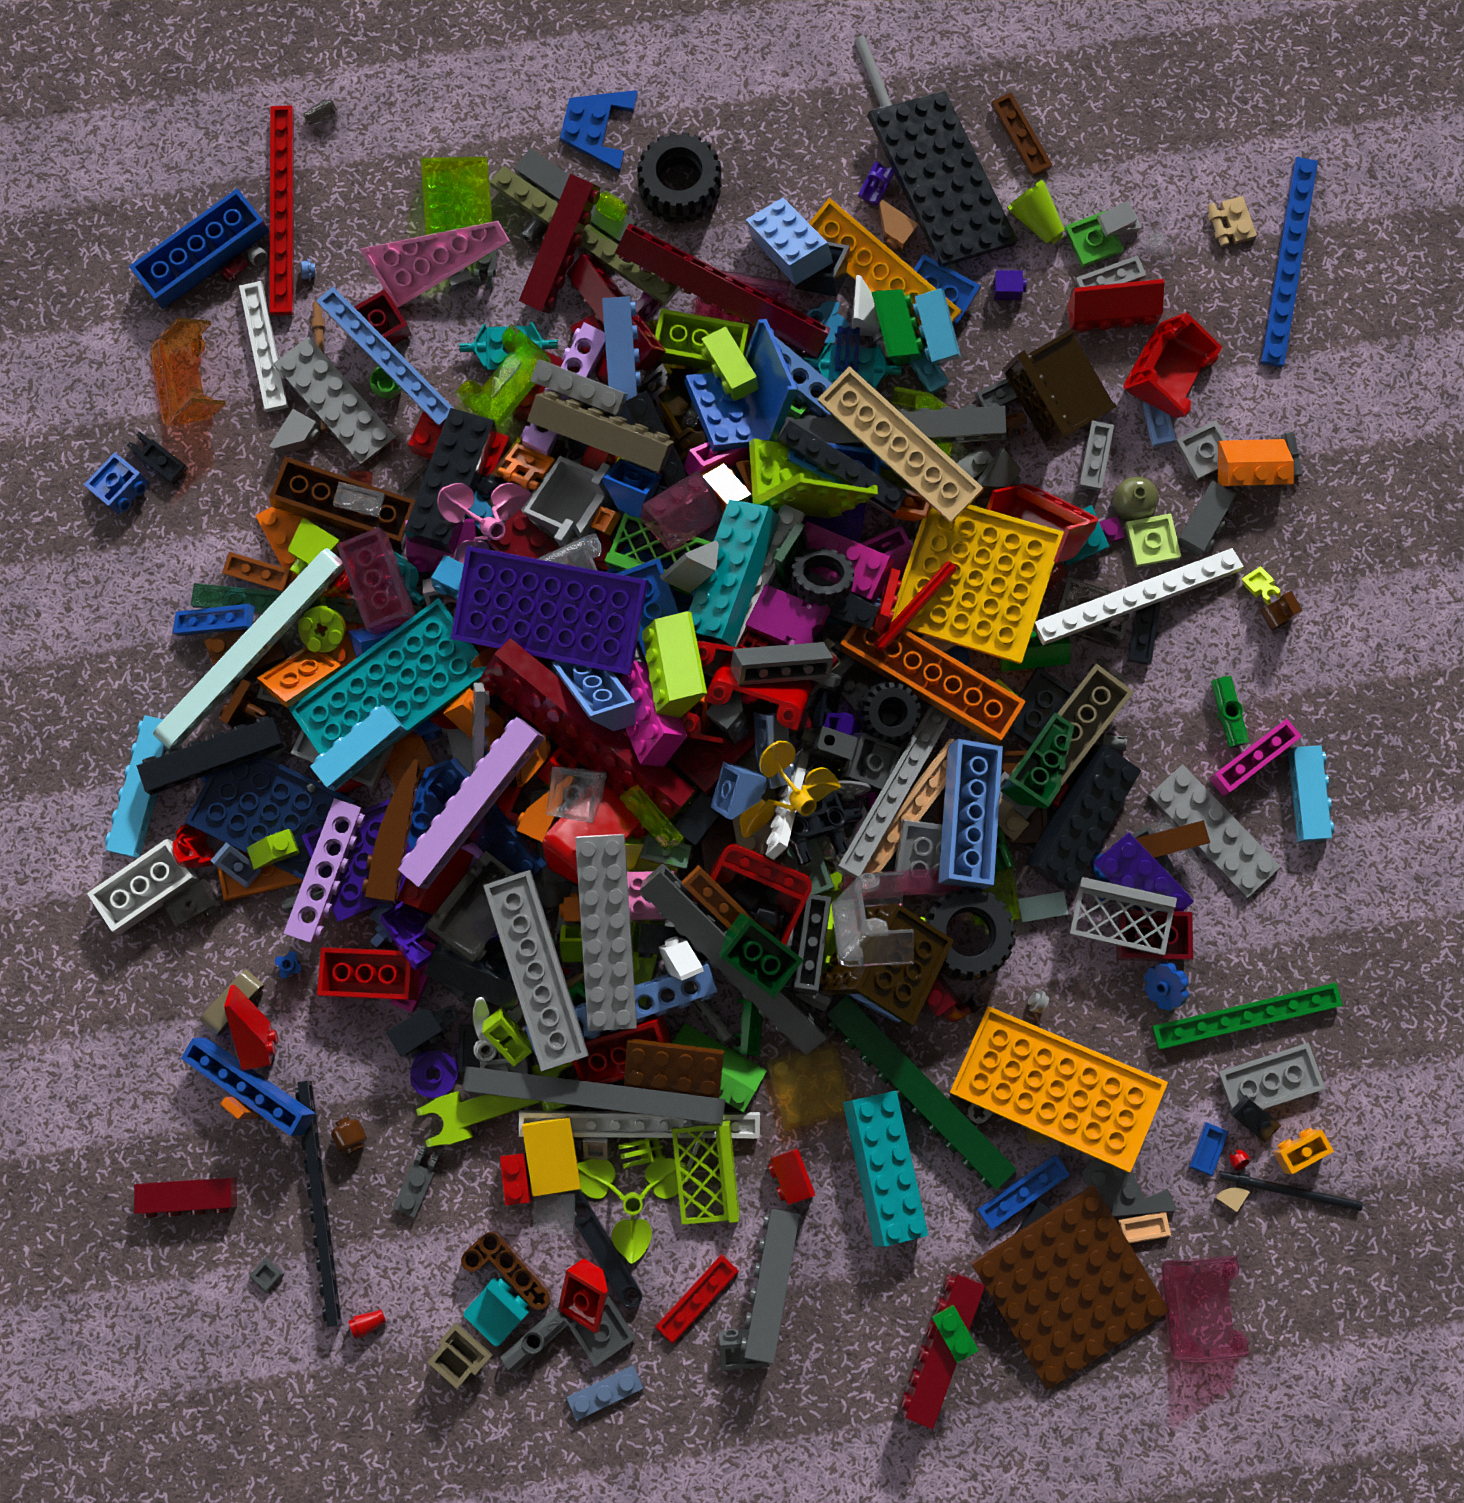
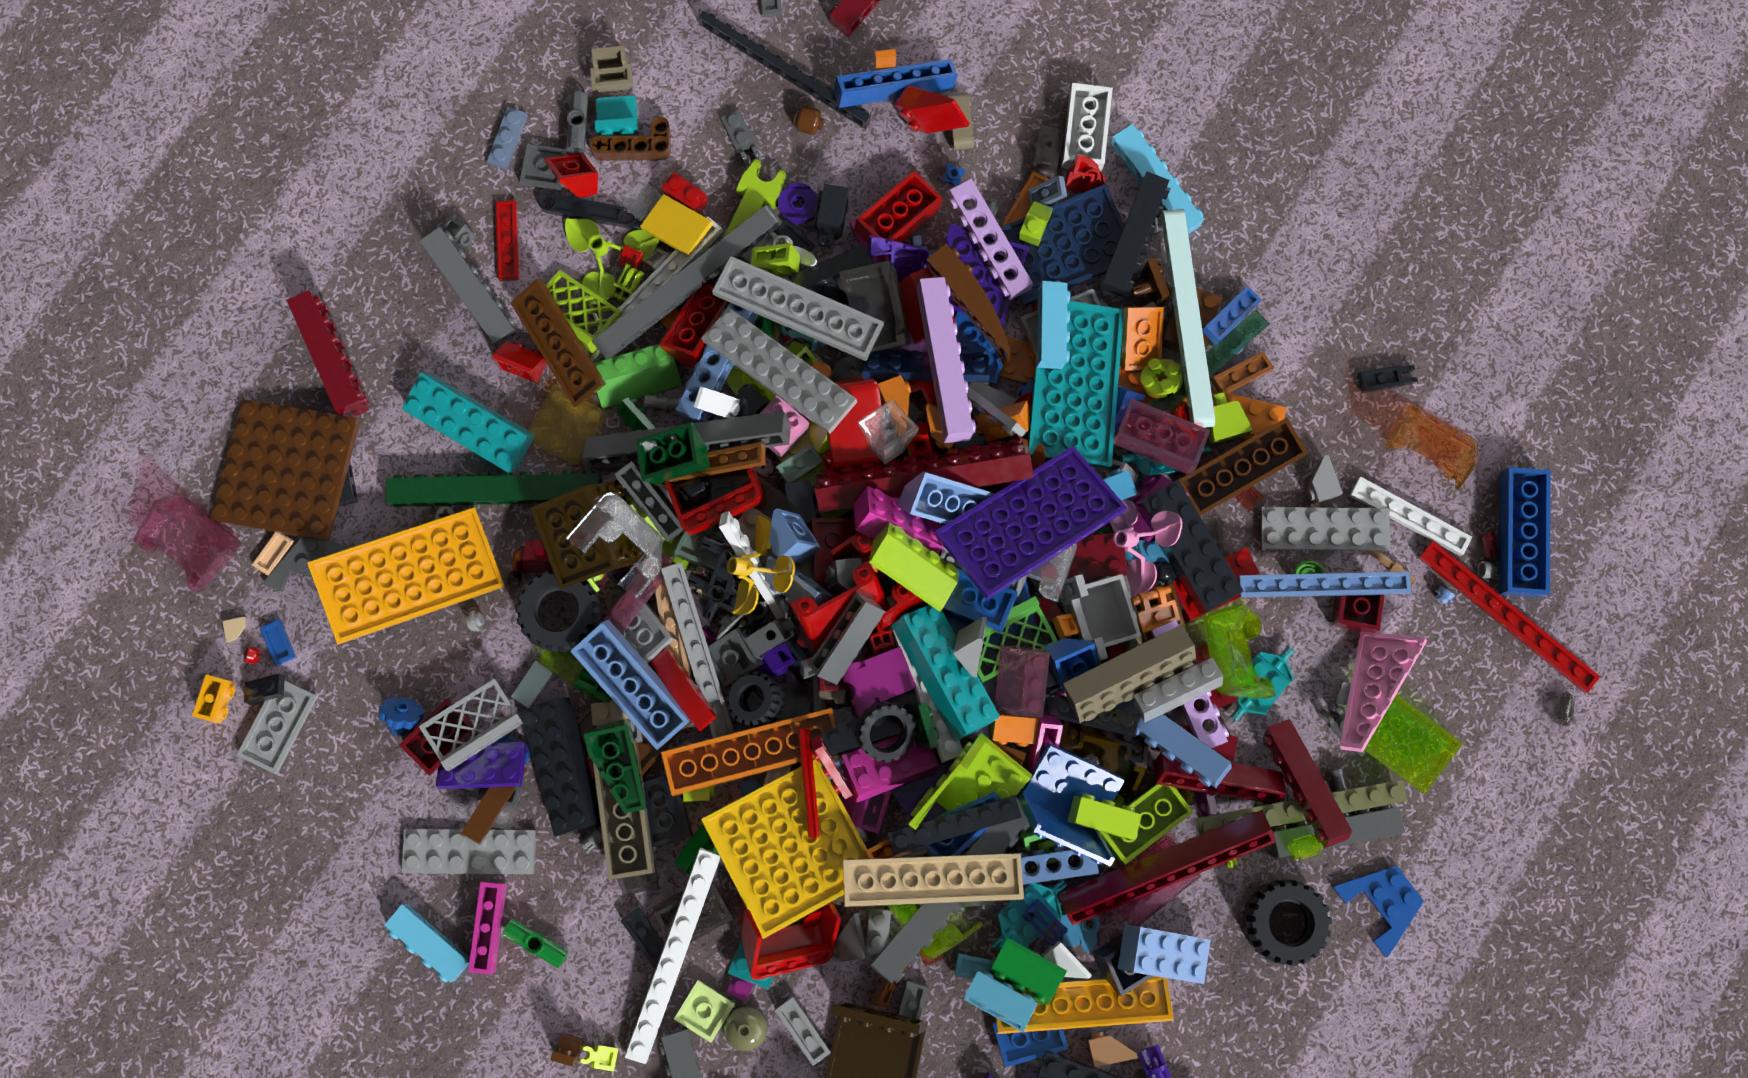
camera: 125 degrees right, 0 degrees up
blue plate [84,452,150,515] -> none
clear plate [333,482,385,517] -> none
red cone [348,1309,387,1339] -> none
clear neon green plate [619,785,684,850] -> none
reddish brown plate [624,1038,724,1098] -> none
green plate [932,1305,979,1363] -> none
blue plate [977,1154,1070,1230] -> none
green plate [1151,983,1343,1050] -> none
black bar [1218,1171,1363,1211] -> none
none -> reddish brown plate [510,279,606,408]
none -> red tile [618,244,645,271]
none -> red slope [651,648,716,731]

